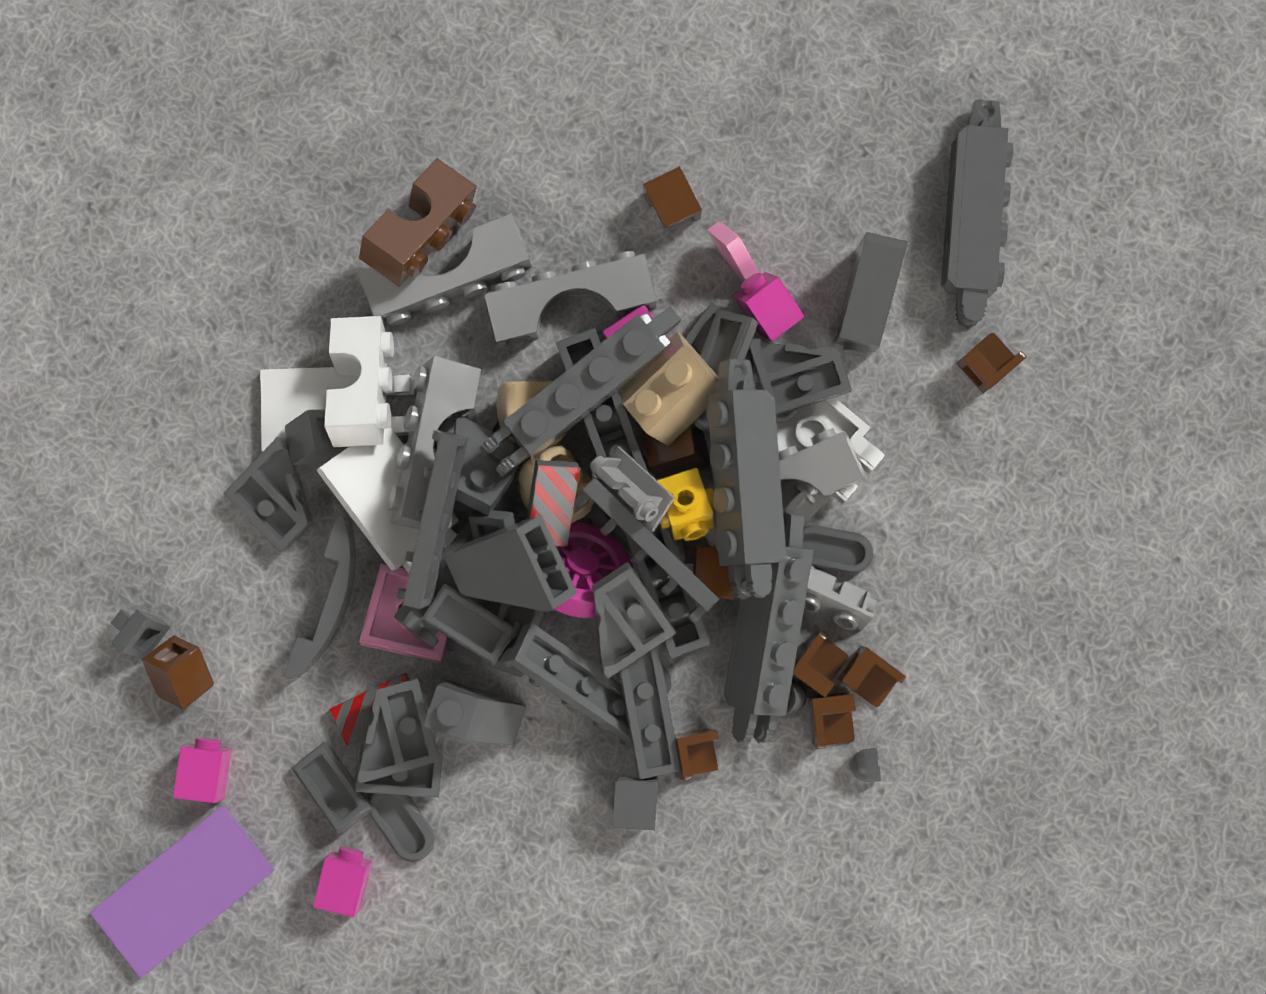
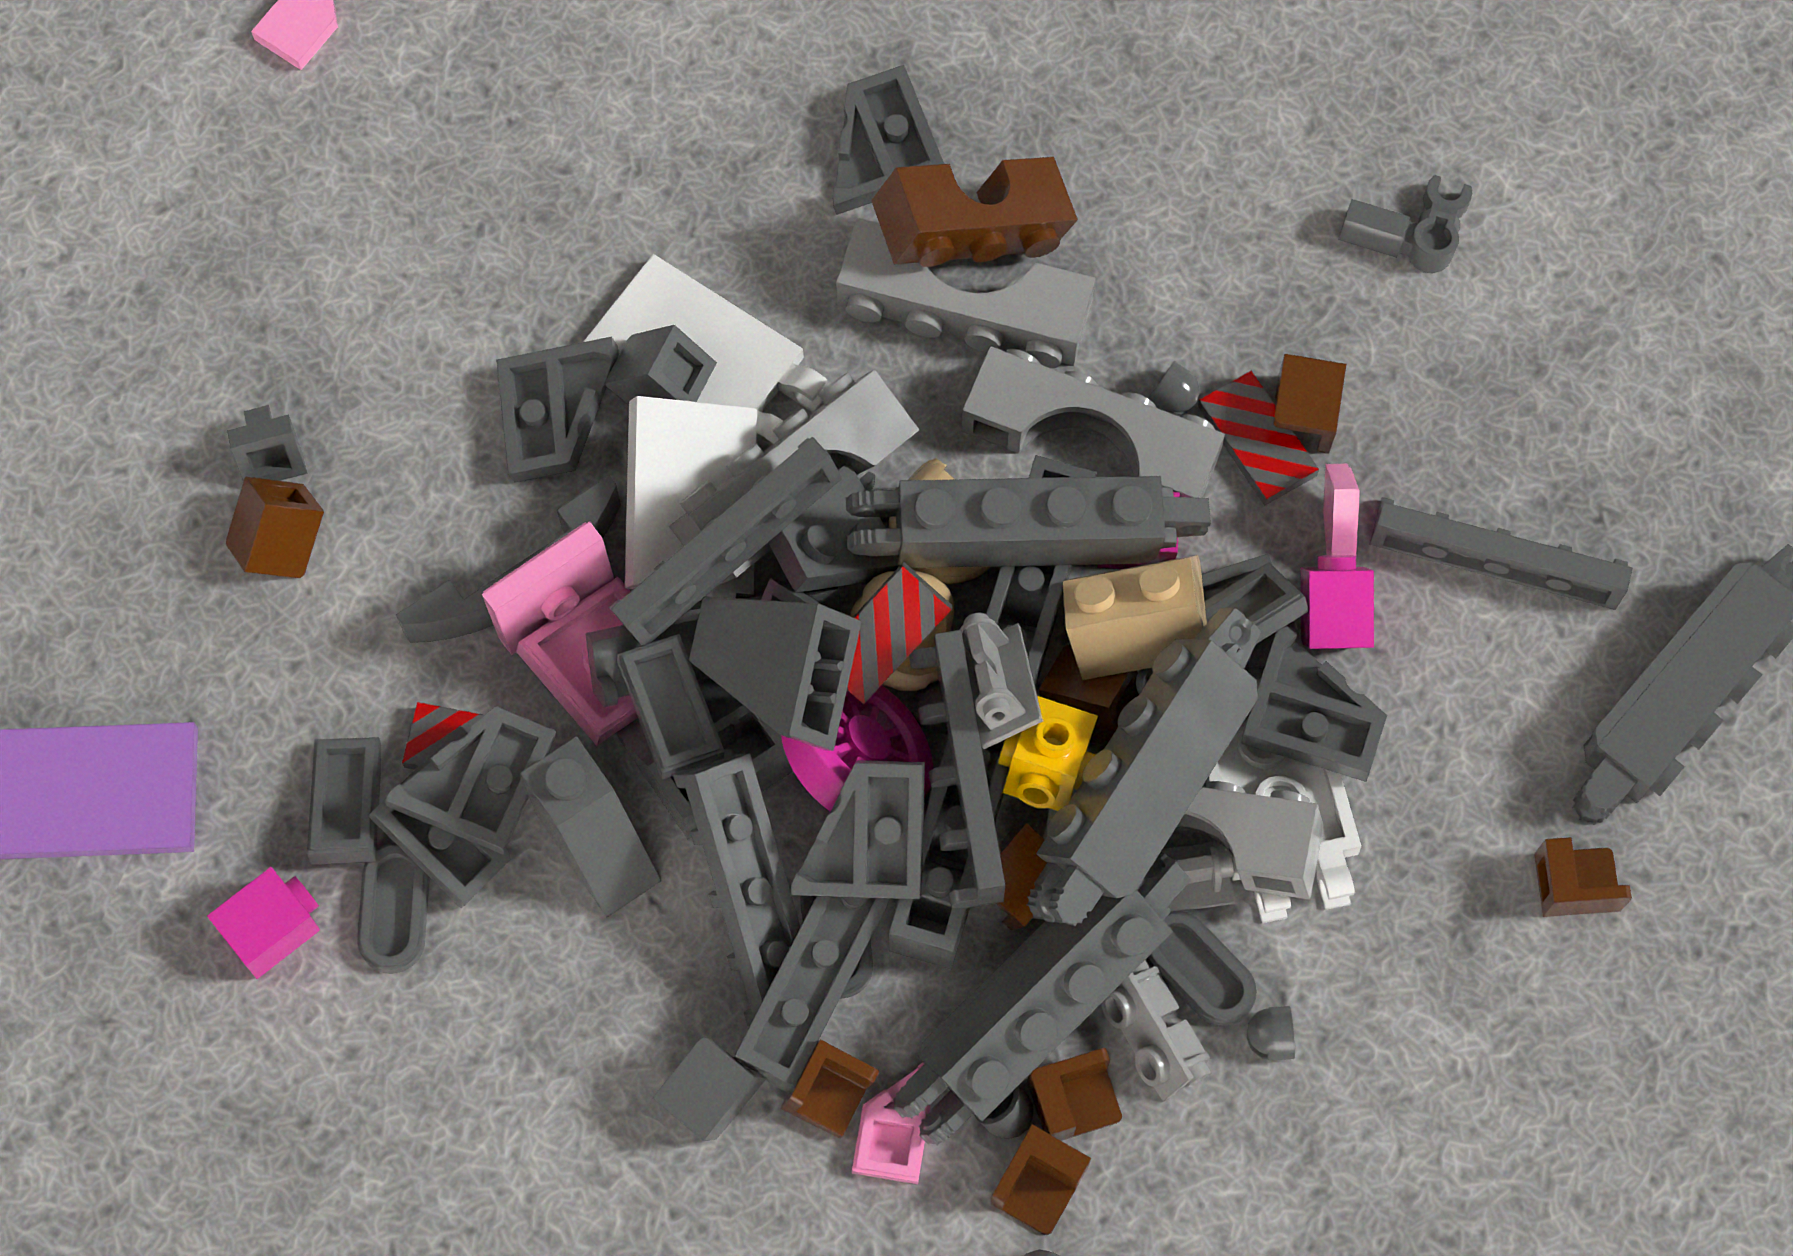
camera: 35 degrees right, 15 degrees down
dark pink brick [173,737,232,803] -> none
white arch [324,316,394,447] -> none
dark grey slope [835,232,908,357] -> none
reddish brown panel [837,646,906,707] -> none
none -> bright pink plate [482,521,614,655]
none -> dark grey wing [832,65,944,215]
none -> bright pink tile [852,1063,931,1184]
none -> dark grey hinge [1148,361,1200,416]
none -> tile [1198,370,1319,506]
none -> dark grey hinge [1247,1006,1295,1061]
none -> dark grey bar [1338,175,1473,273]
none -> dark grey hinge [1369,497,1633,610]

